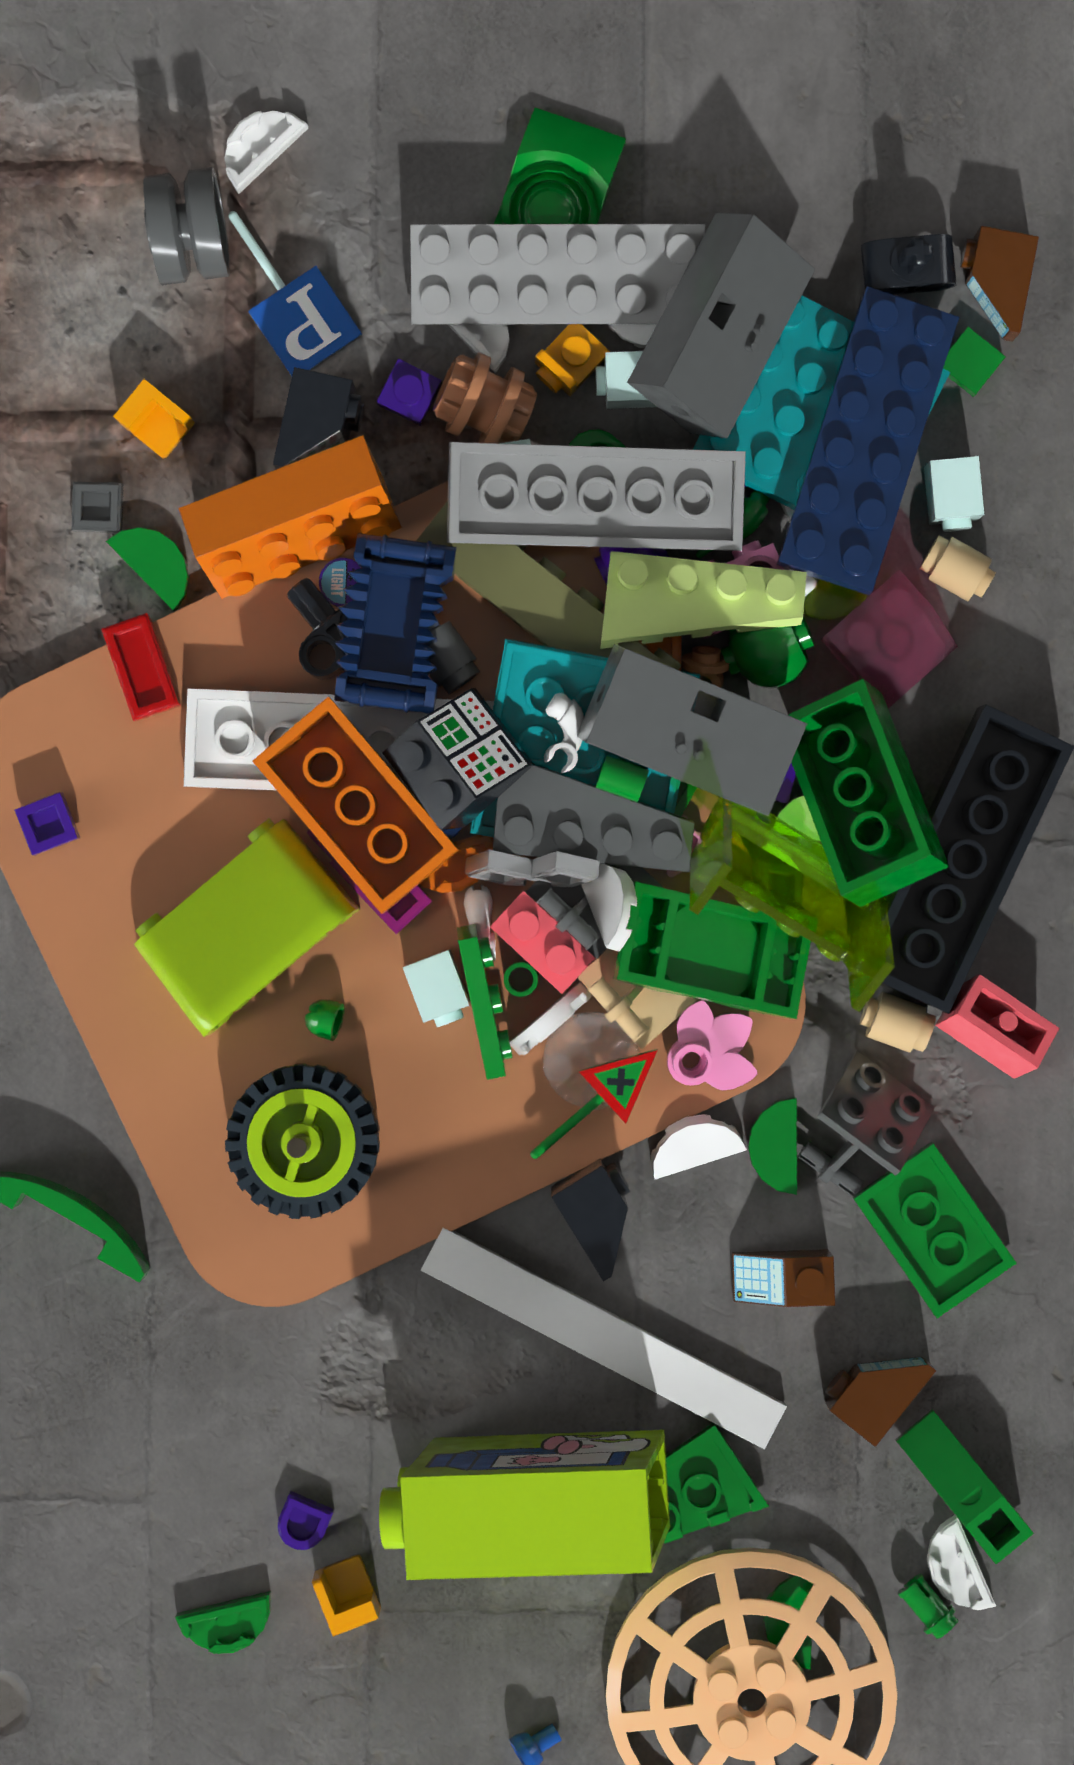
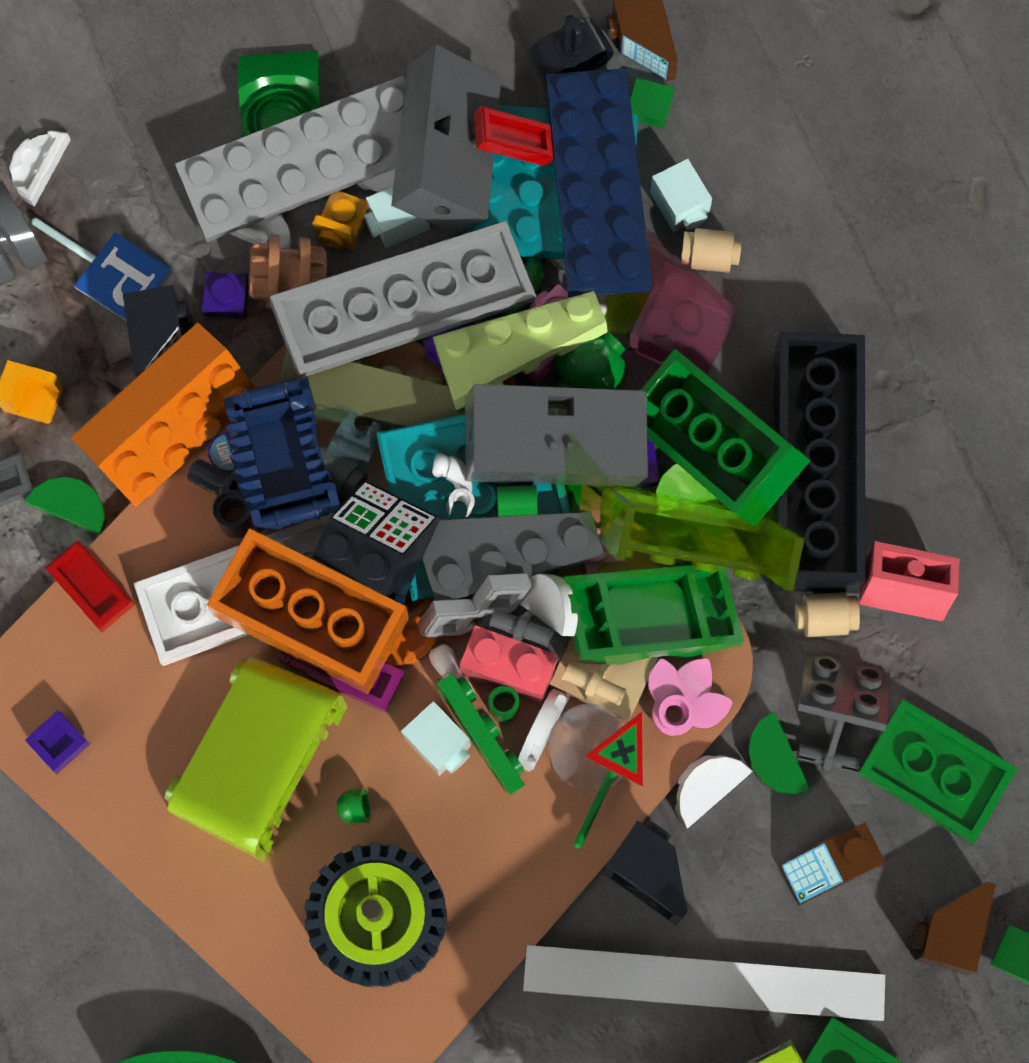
camera: 20 degrees left, 15 degrees down
none -> clear light blue tile [326,410,381,469]
none -> red tile [474,106,554,167]

